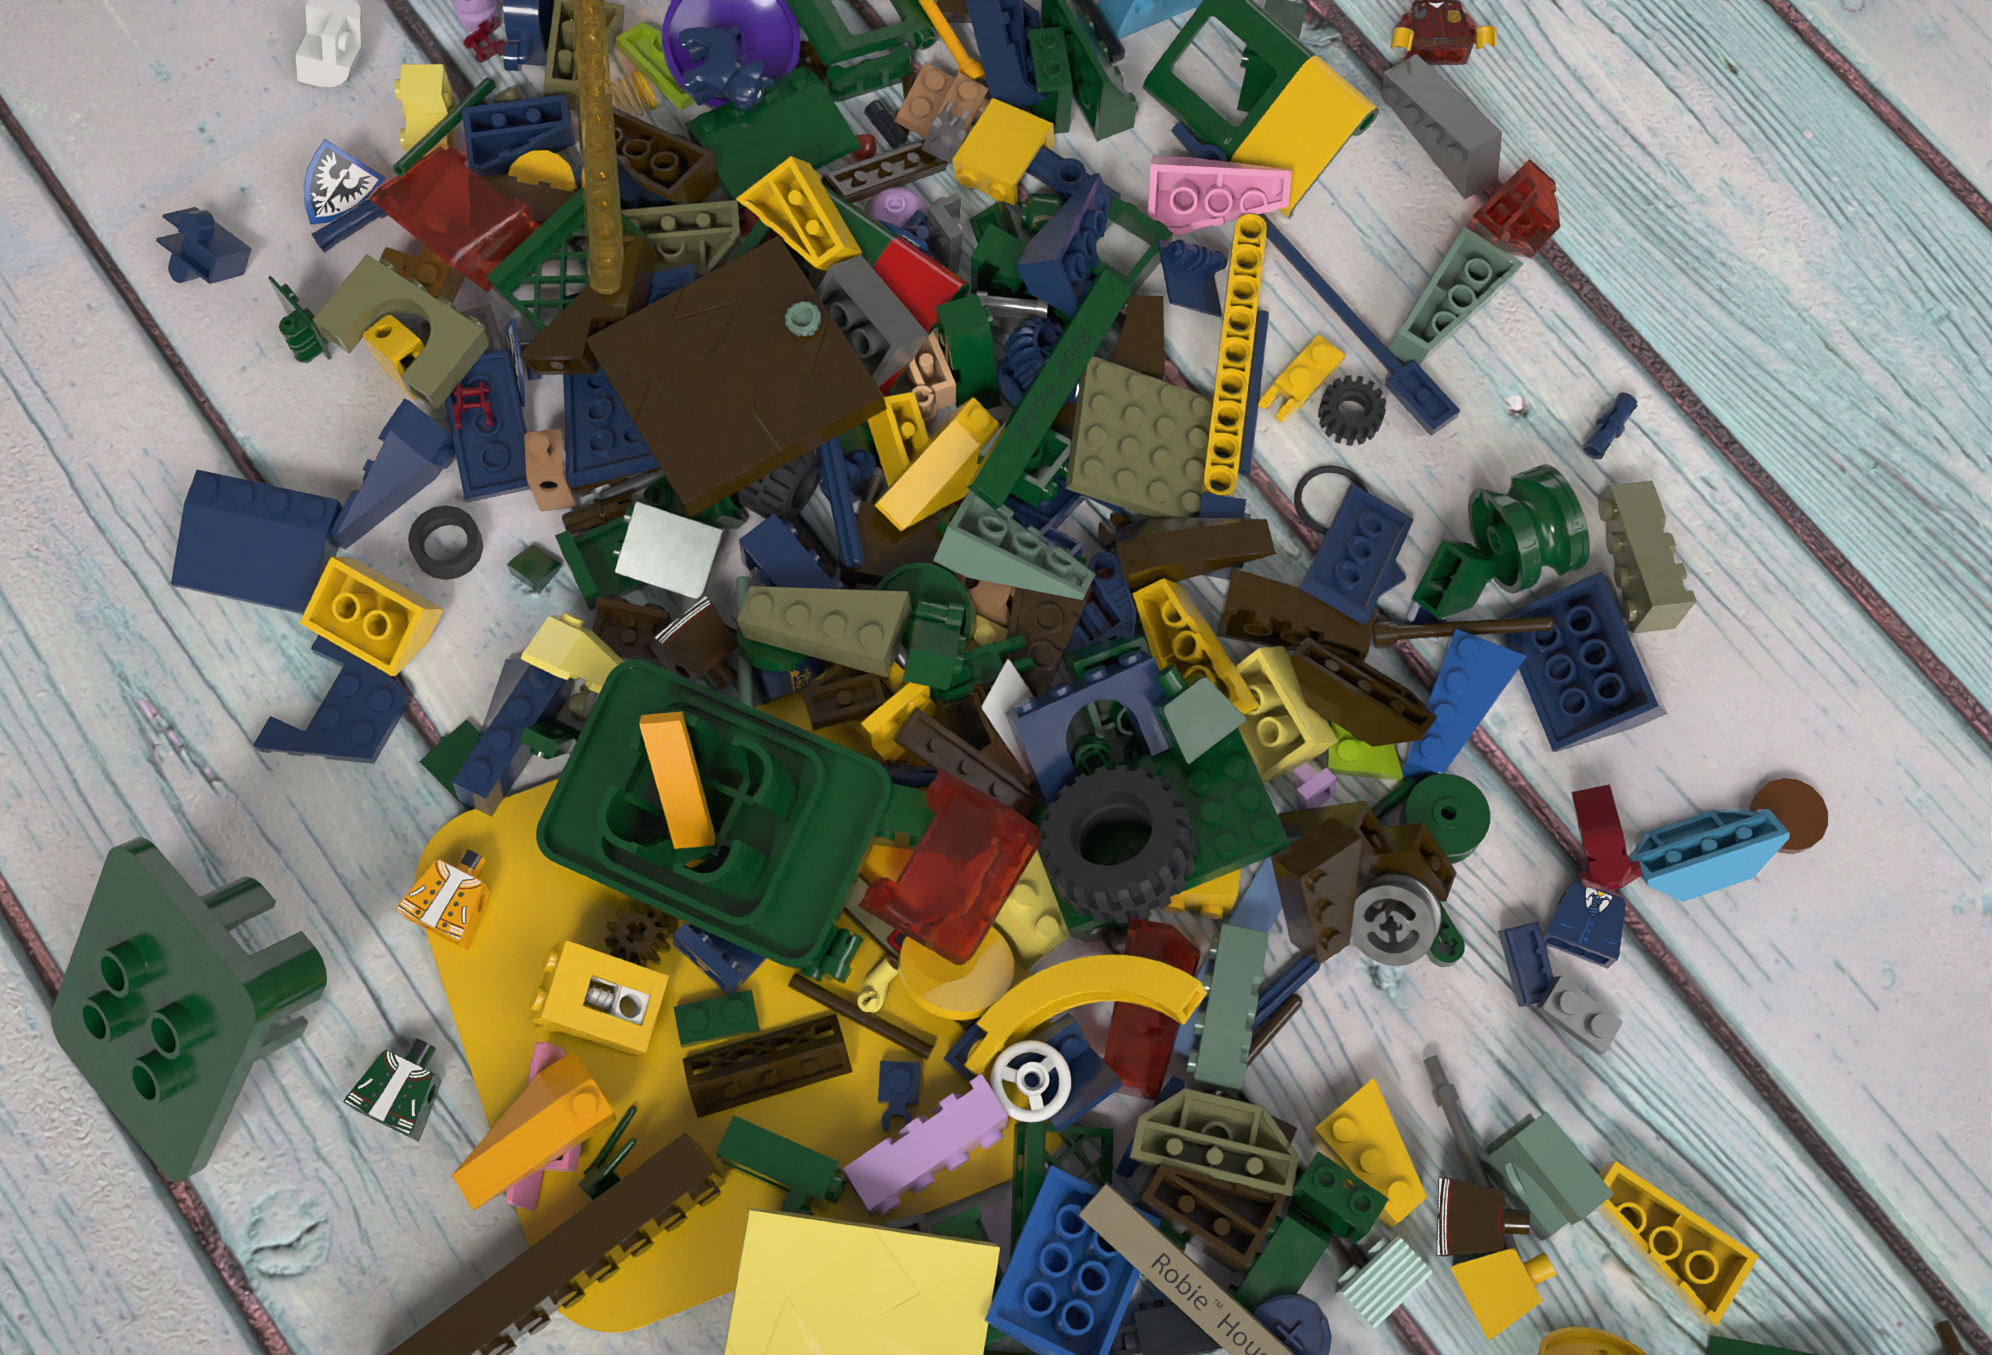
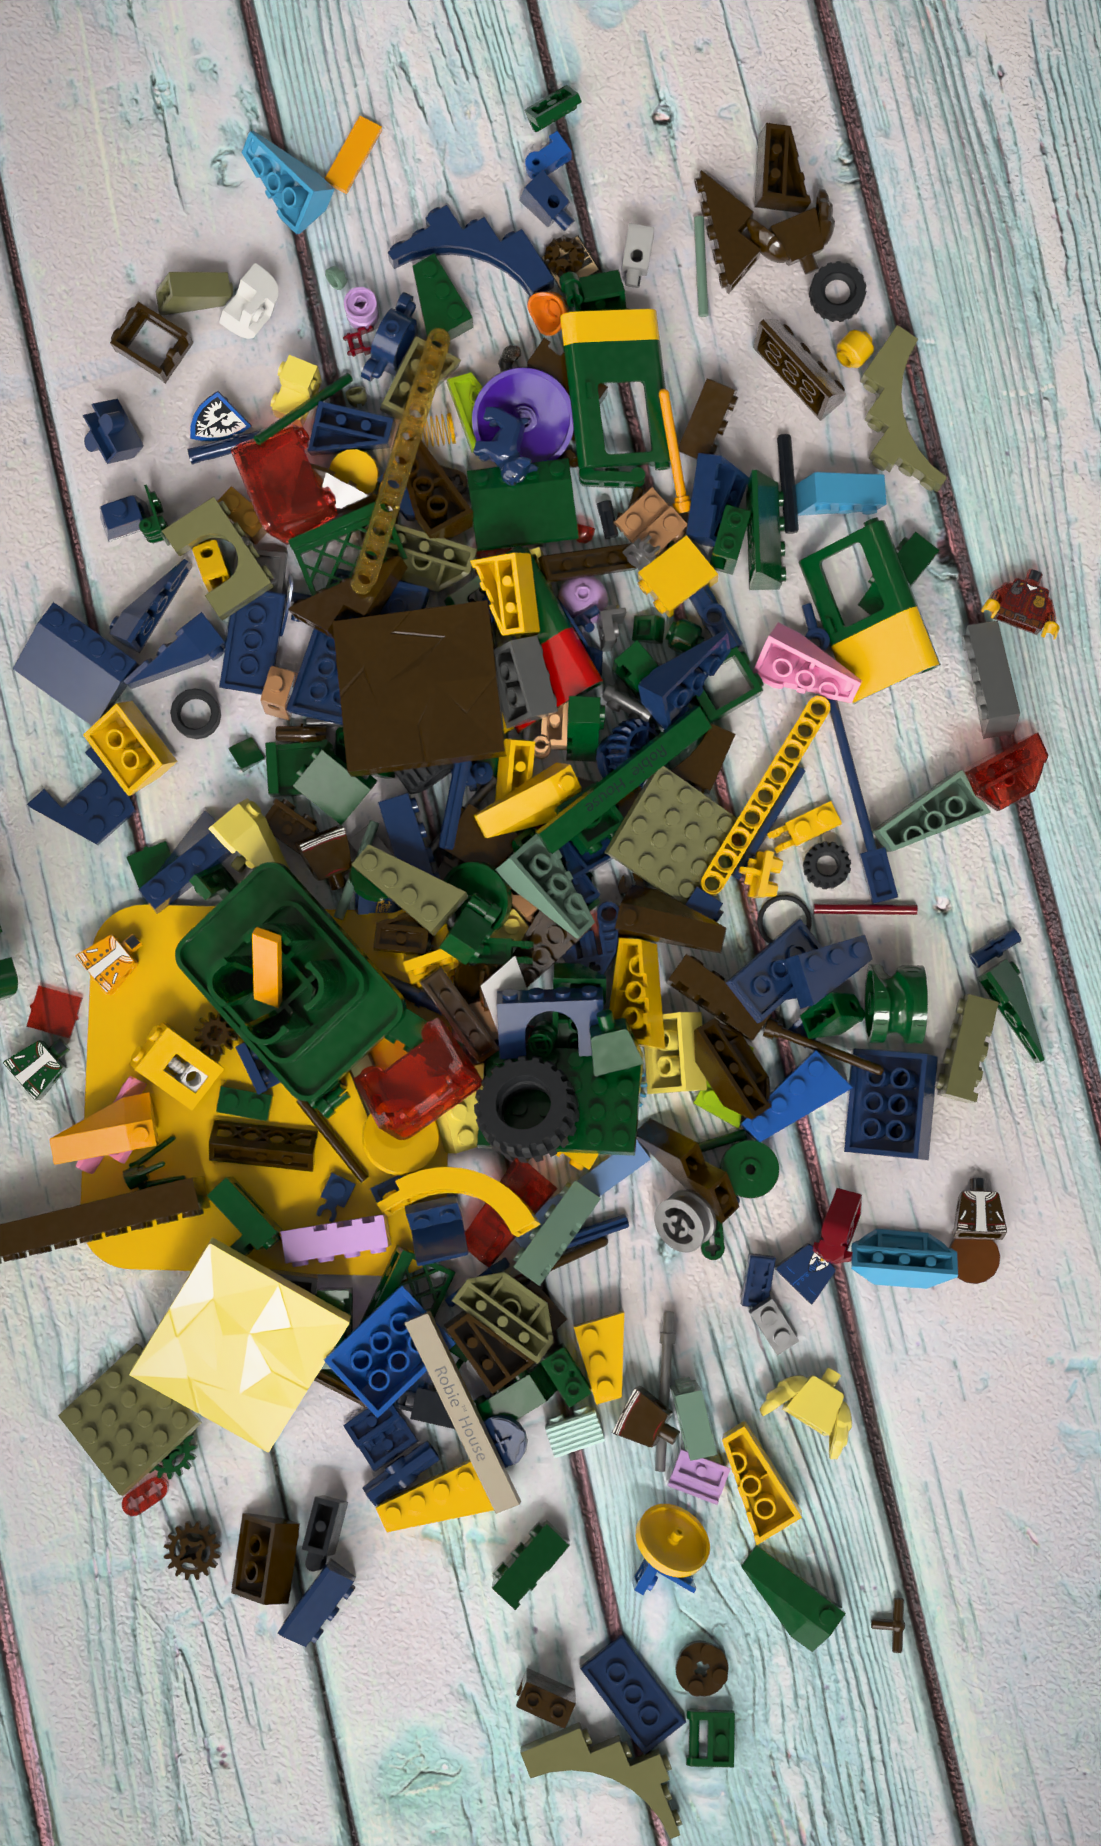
camera: 25 degrees right, 15 degrees up
dark red piece [453,381,493,430] -> none
sand green piece [785,301,821,336] -> none
light yellow arm [857,956,899,1013] -> none
white piece [990,1040,1071,1122] -> none
dark blue hinge [1157,239,1227,317] -> none
dark brown wedge [1271,817,1362,965] -> none
lavender tile [1293,763,1337,810] -> none
yellow torso [1450,1247,1557,1341] -> none
none -> clear red piece [26,985,83,1039]
none -> dark blue torso [100,495,151,542]
none -> dark blue wedge [109,559,192,654]
none -> dark brown window [110,301,193,384]
none -> olive slope [155,272,233,316]
none -> lavender plate [667,1449,731,1505]
none -> yellow hips [739,850,783,898]
none -> light yellow torso [760,1368,852,1459]
none -> dark blue wedge [785,935,873,1009]
none -> dark red bar [813,904,918,915]
none -> dark brown torso [953,1178,1007,1240]
none -> dark green wedge [977,959,1045,1063]

